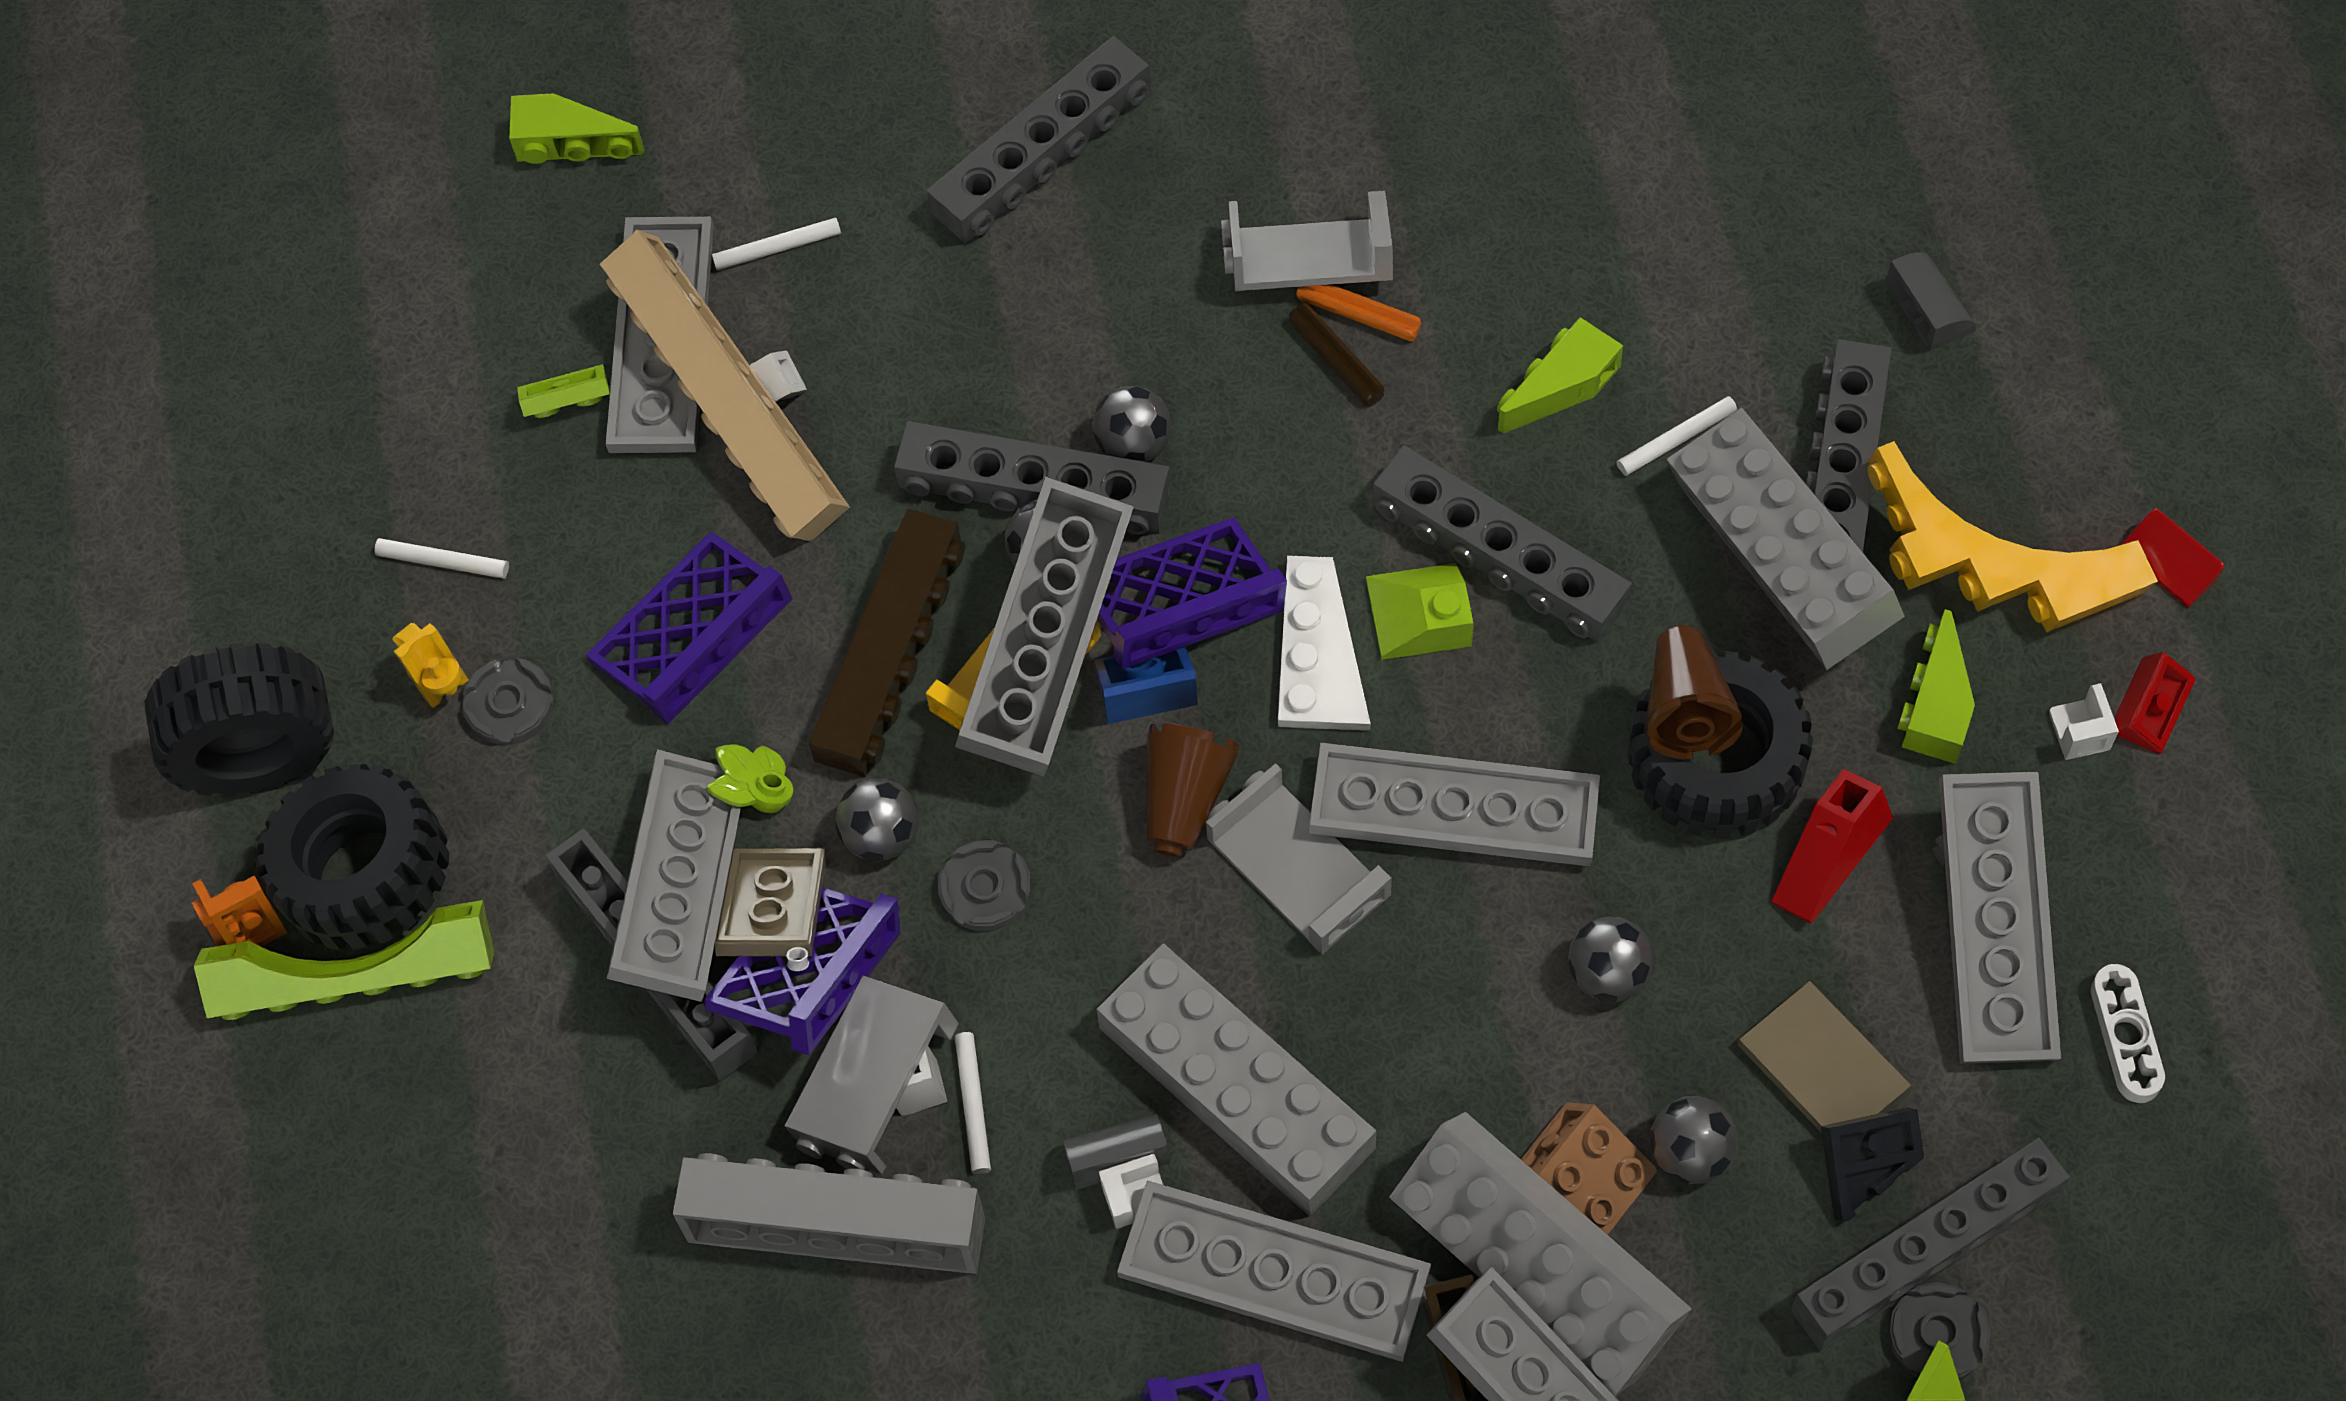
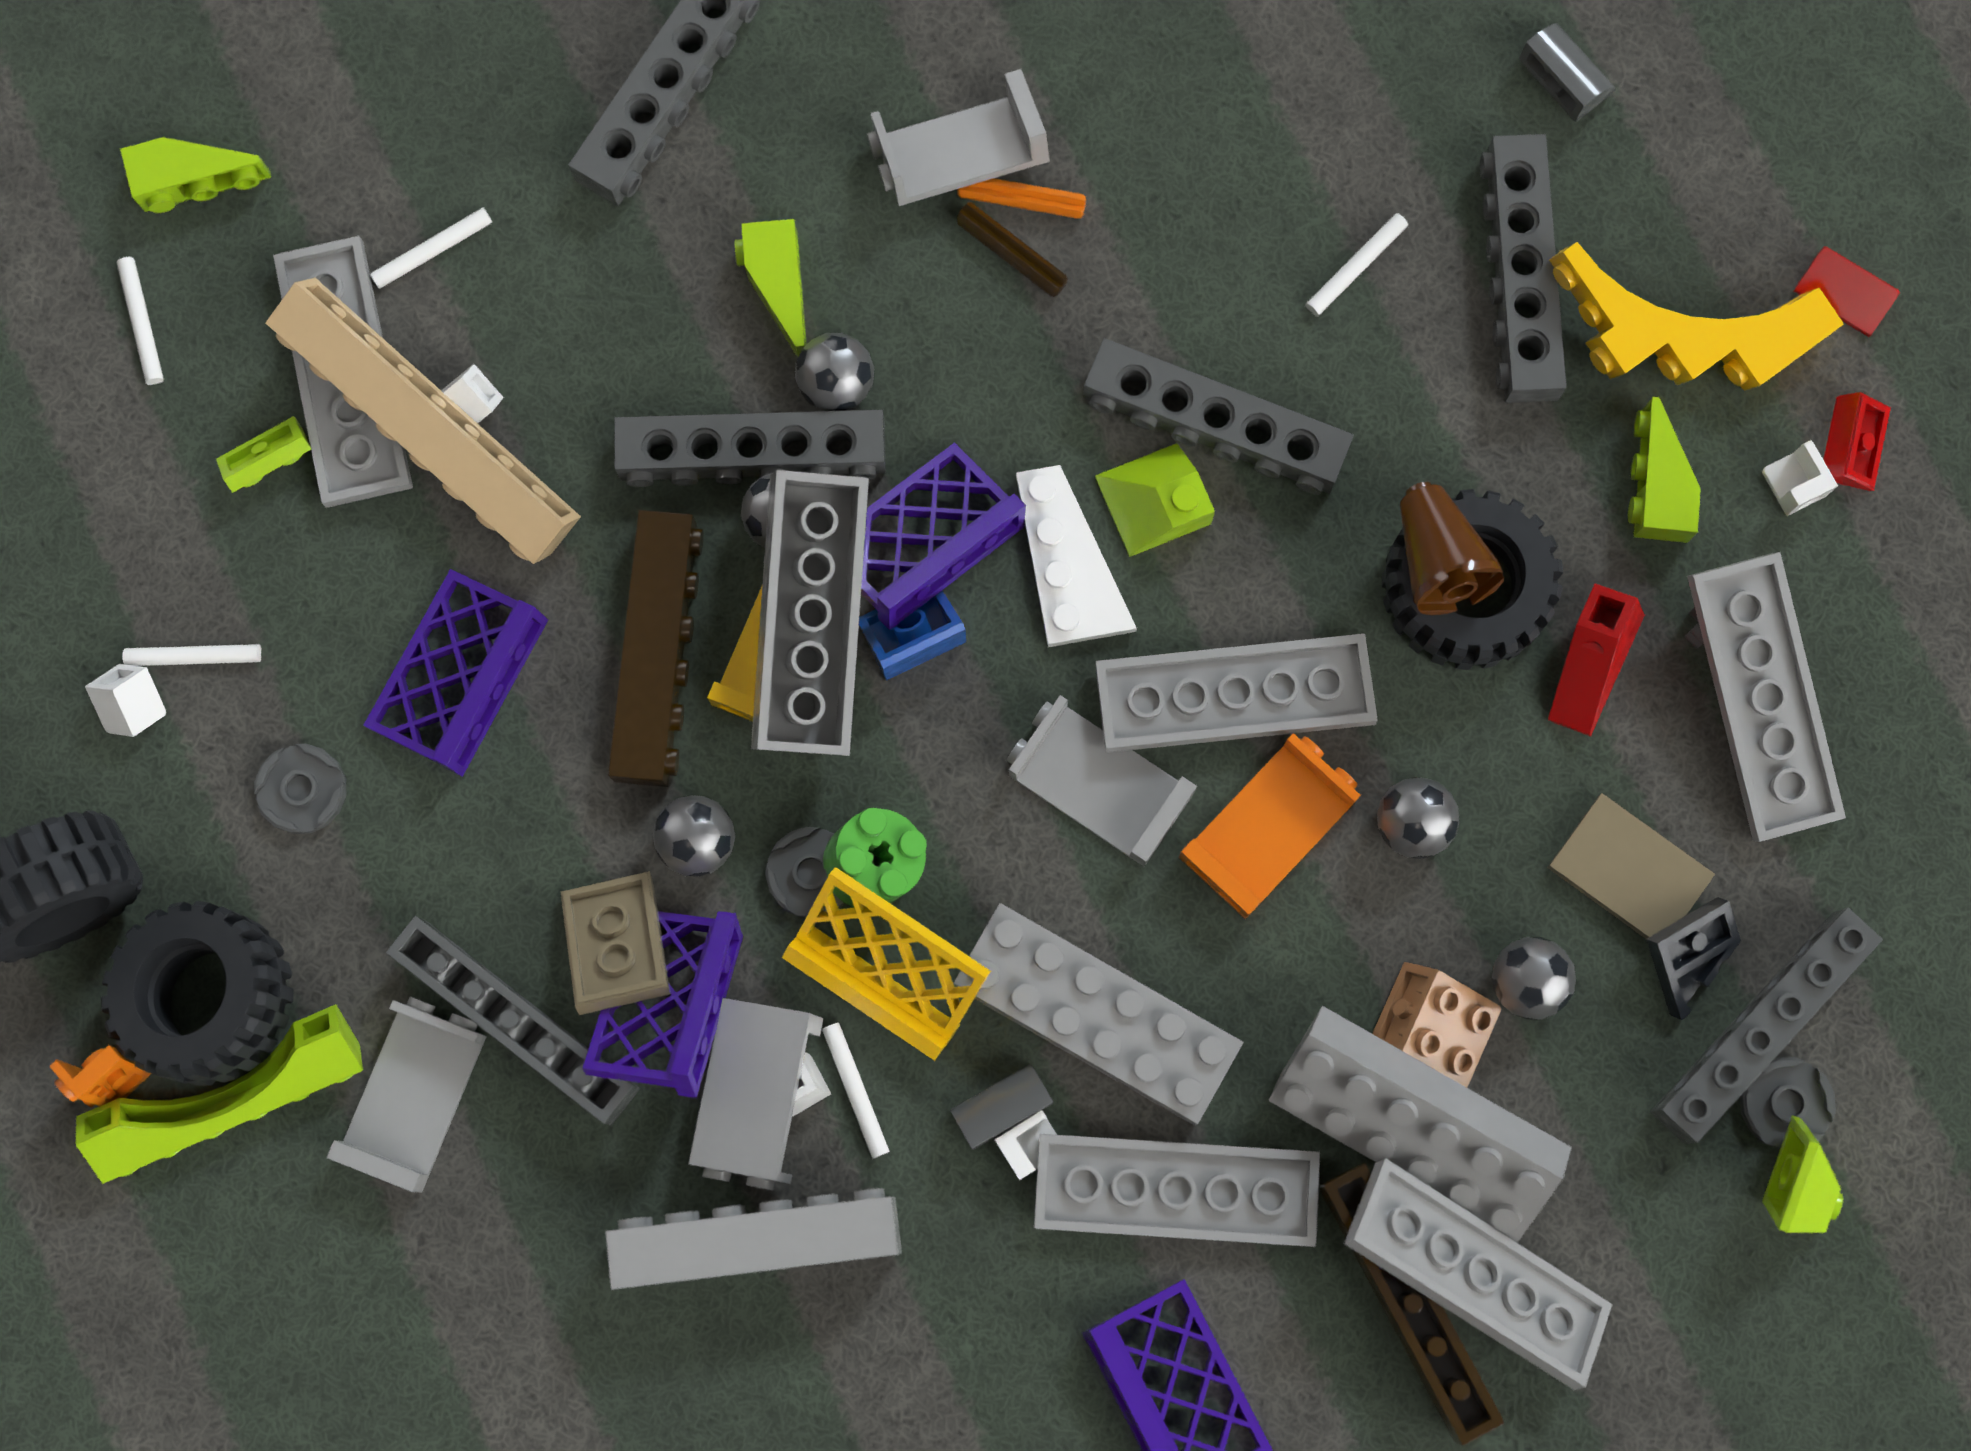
camera: 15 degrees left, 15 degrees up
yellow hips [392,623,469,708] -> none
light grey plate [606,749,741,1002] -> none
lime plate [706,744,794,813] -> none
white piece [786,947,809,971] -> none
reddish brown cone [1147,723,1240,857] -> none
lime slope [1497,317,1623,433] -> none
light grey brick [1667,407,1905,670] -> none
white beam [2091,964,2165,1103] -> none
none -> white panel [85,664,166,737]
none -> white bar [117,257,164,385]
none -> light grey panel [327,997,487,1192]
none -> lime slope [735,219,806,357]
none -> yellow fence [782,867,991,1061]
none -> bright green brick [823,808,927,907]
none -> orange panel [1179,733,1361,919]

